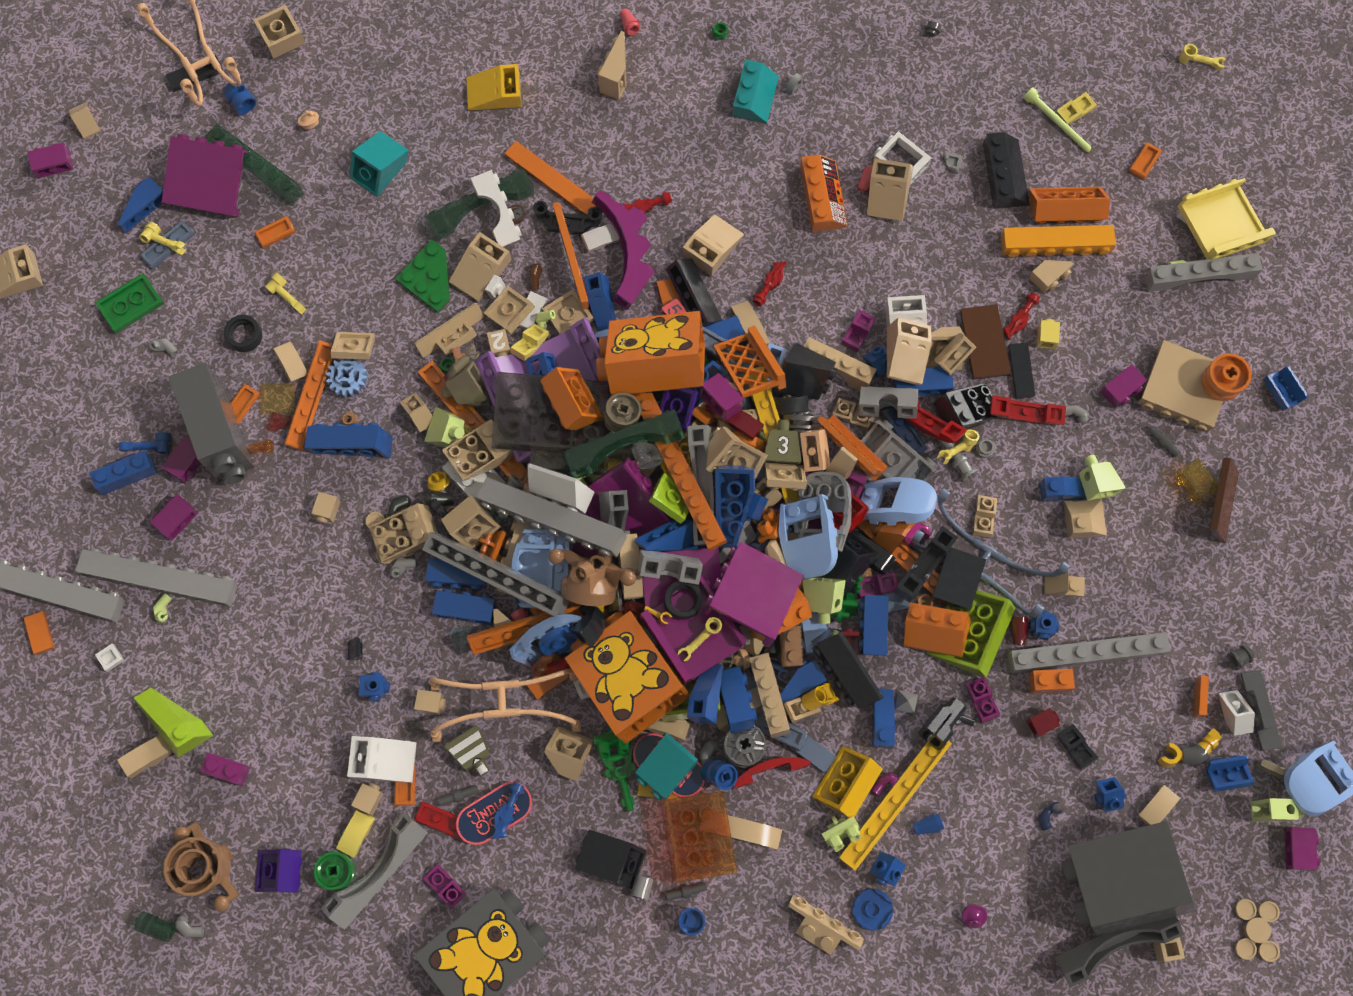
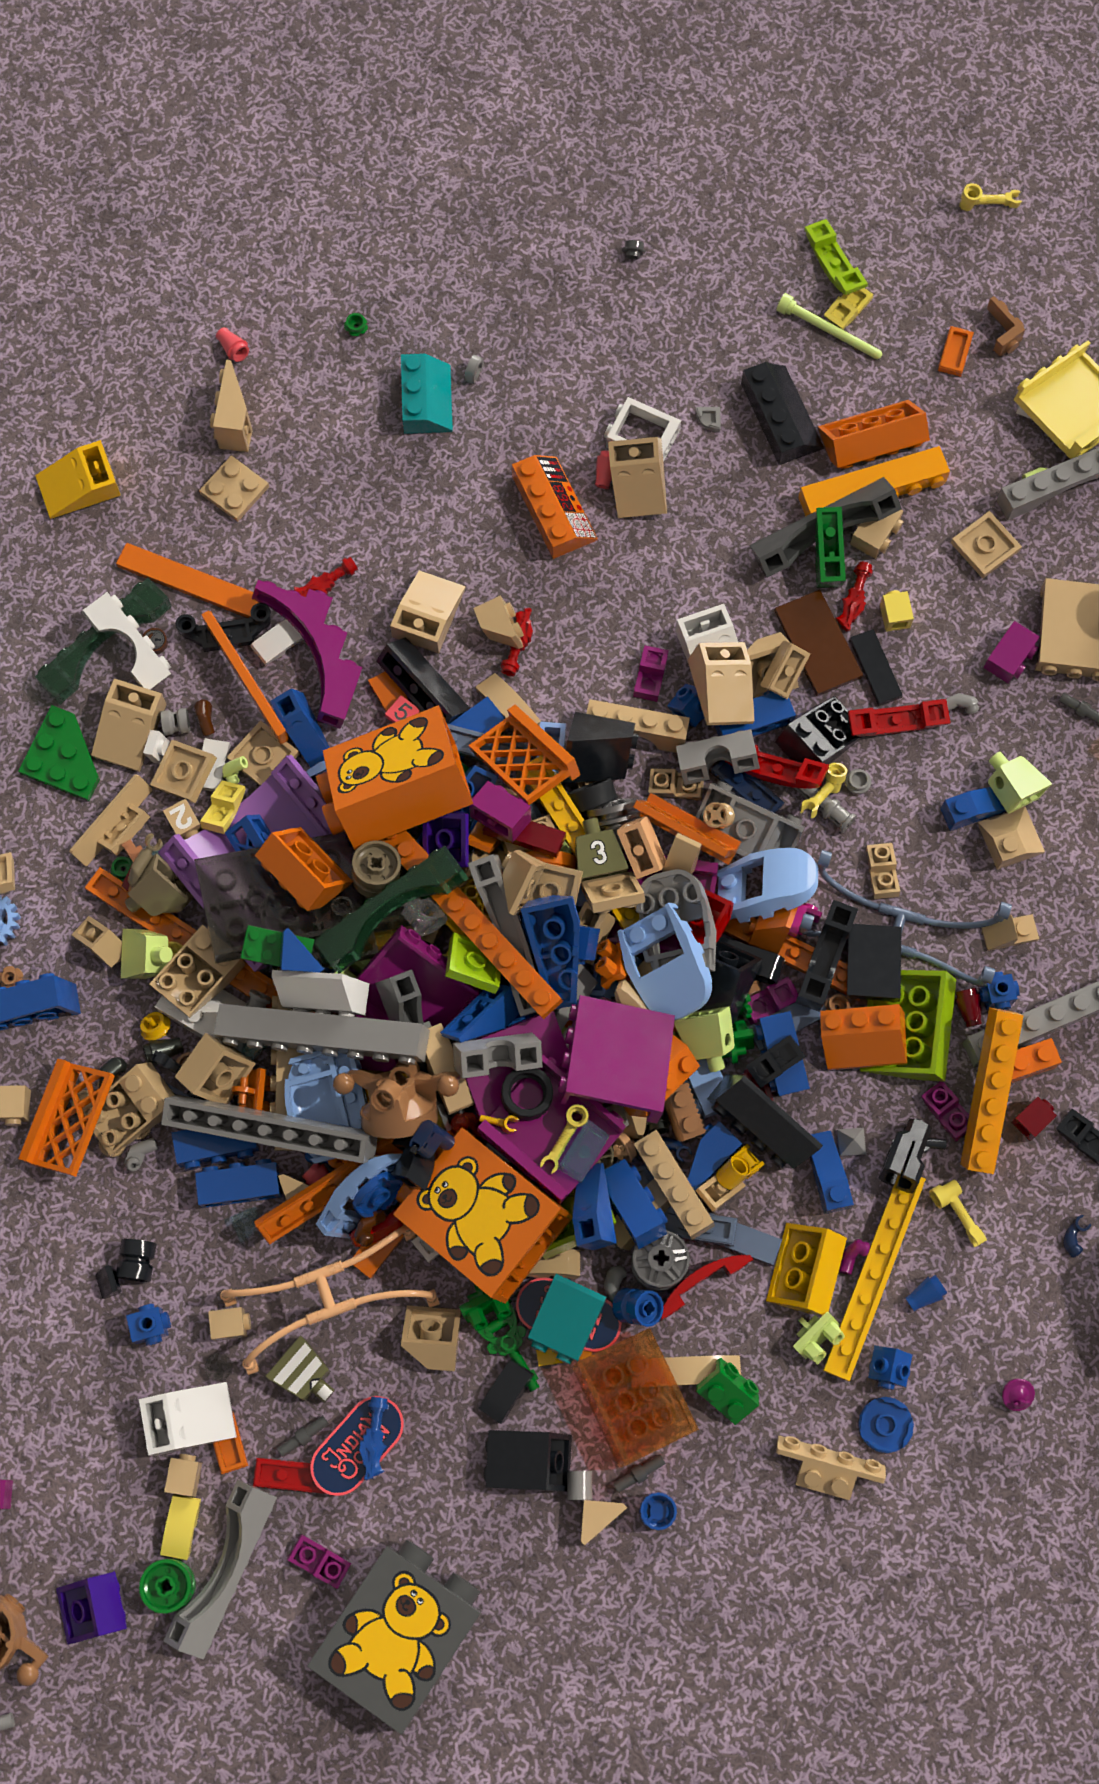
camera: 15 degrees left, 0 degrees up
none -> orange fence [18,1058,115,1177]
none -> black wheel [115,1239,157,1282]
none -> light grey wheel [161,708,191,736]
none -> tan plate [199,456,270,522]
none -> green piece [240,925,315,967]
none -> blue slope [279,928,324,973]
none -> dark blue piece [409,1120,455,1159]
none -> tan slope [474,595,524,649]
none -> black slope [478,1359,534,1424]
none -> clear light blue slope [558,1120,610,1183]
none -> tan slope [580,1500,627,1546]
none -> green bracket [696,1357,759,1425]
none -> tan wheel [703,802,735,829]
none -> black slope [746,1034,806,1088]
none -> dark grey arch [750,477,902,578]
none -> lime slope [805,219,868,295]
none -> green slope [815,507,846,588]
none -> light yellow brick [929,1180,987,1247]
none -> tan plate [950,511,1022,579]
none -> light orange brick [960,1007,1024,1174]
none -> medium nougat bracket [987,296,1025,356]

